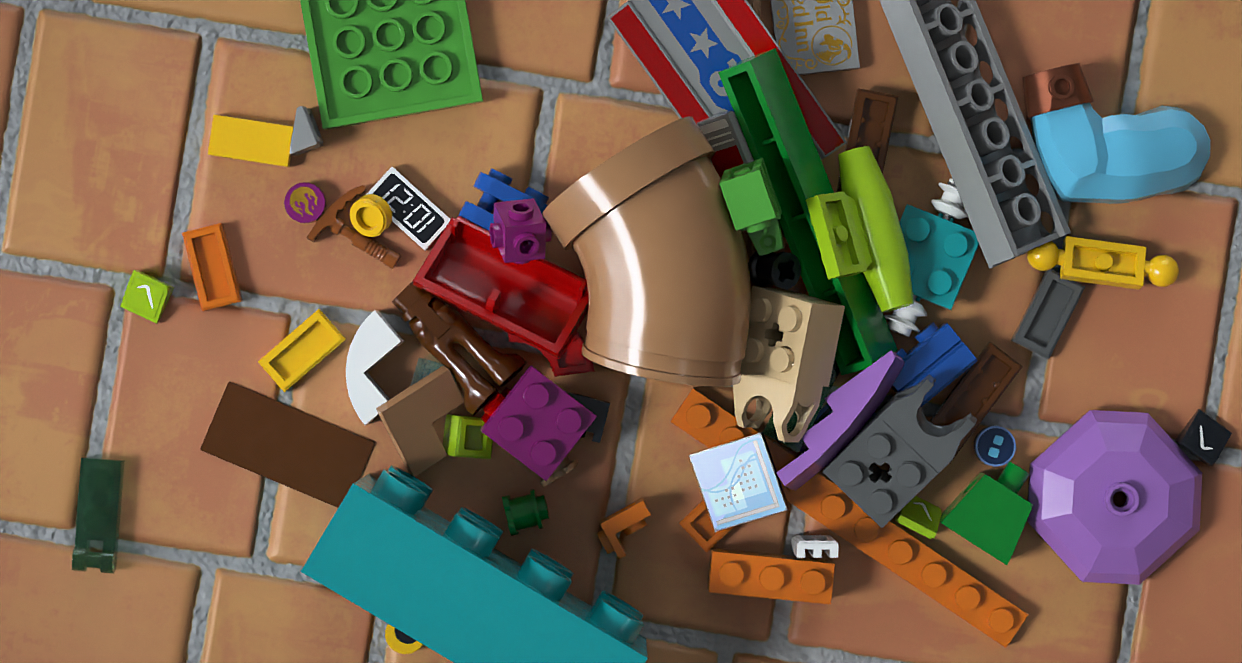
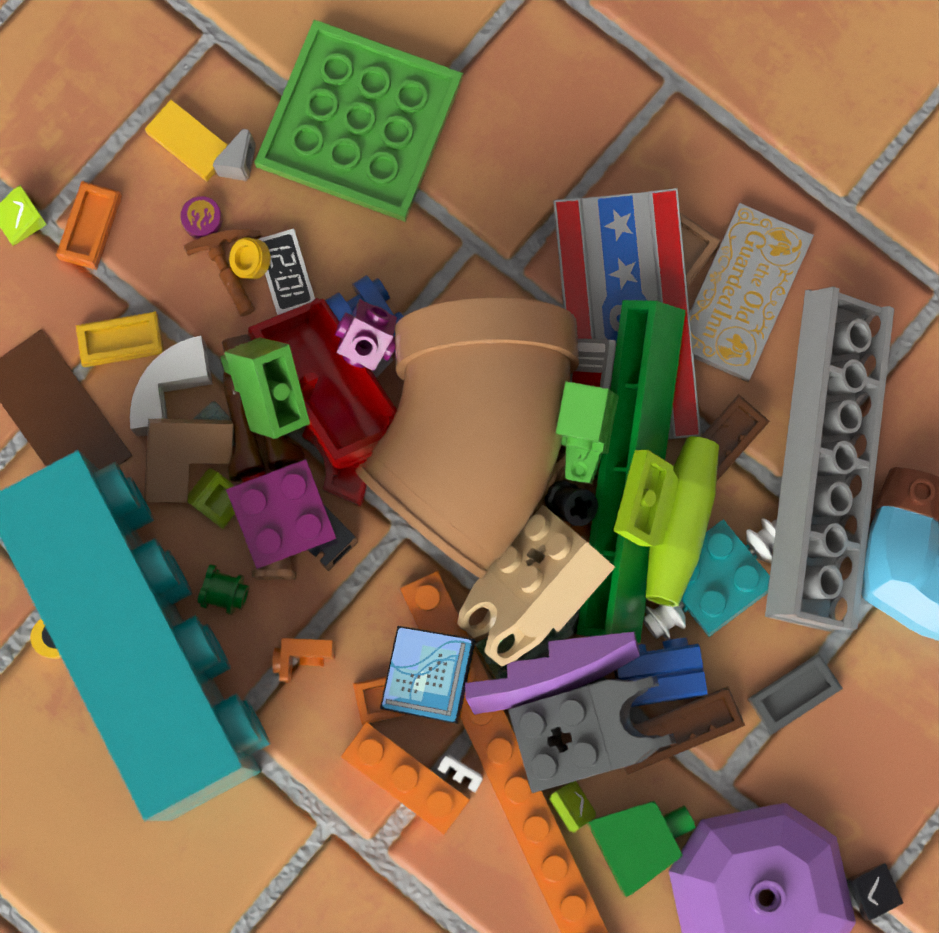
camera: 25 degrees right, 10 degrees down
dark blue tile [974,426,1016,467] -> none
yellow plate [1027,236,1179,290] -> none
none -> bright green hinge [220,337,310,439]

